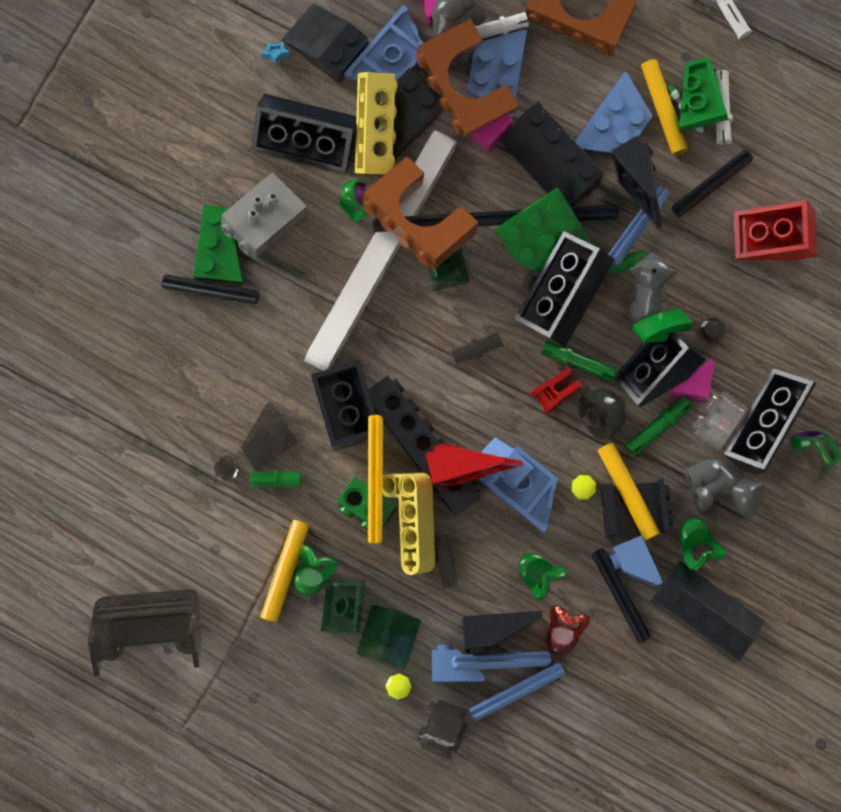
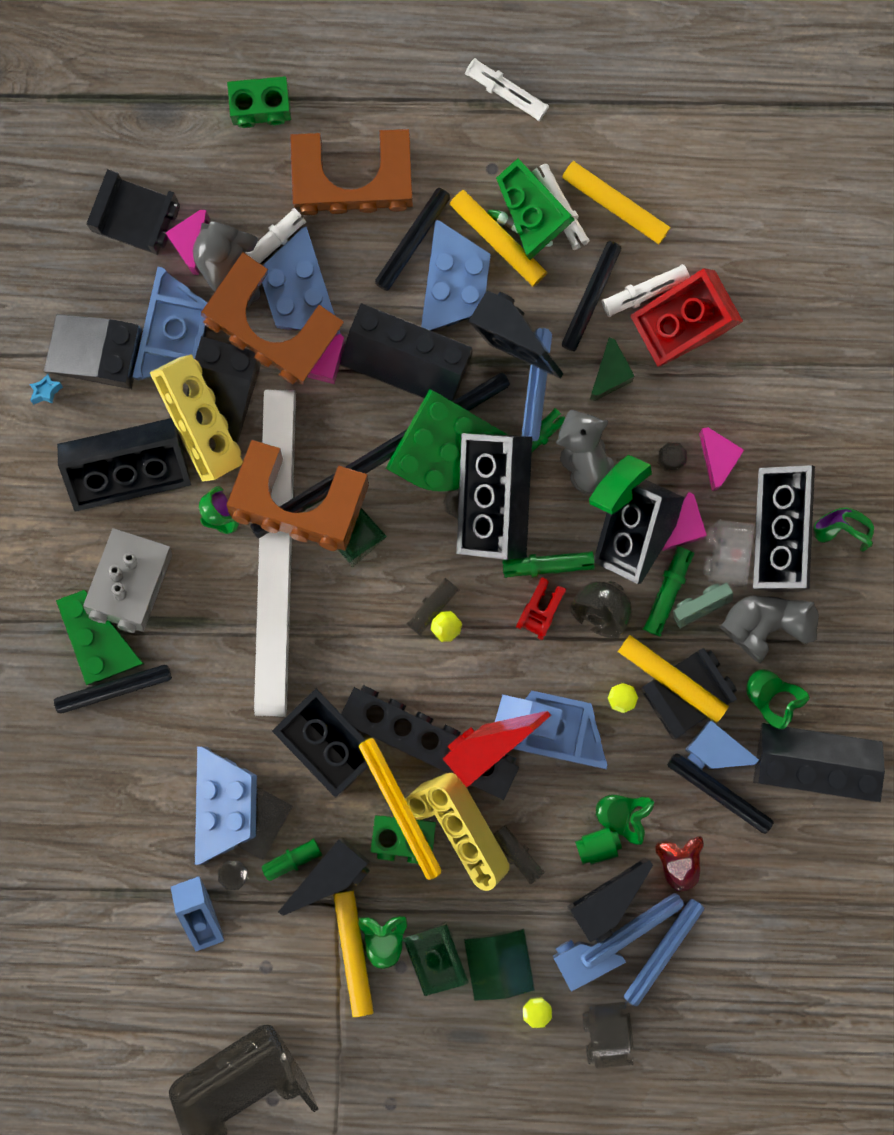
camera: 25 degrees left, 5 degrees up
none -> medium blue slope [171,876,224,951]
none -> medium blue wing [195,747,257,865]
none -> black slope [278,838,370,916]
none -> black axle [375,188,450,291]
none -> neon yellow tile [430,611,462,642]
none -> yellow piece [562,161,671,245]
none -> green brick [575,827,622,865]
none -> dark green slope [590,337,635,401]
none -> white pin [601,264,690,317]
none -> sand green plate [673,582,733,629]
none -> dark pink slope [699,427,744,491]

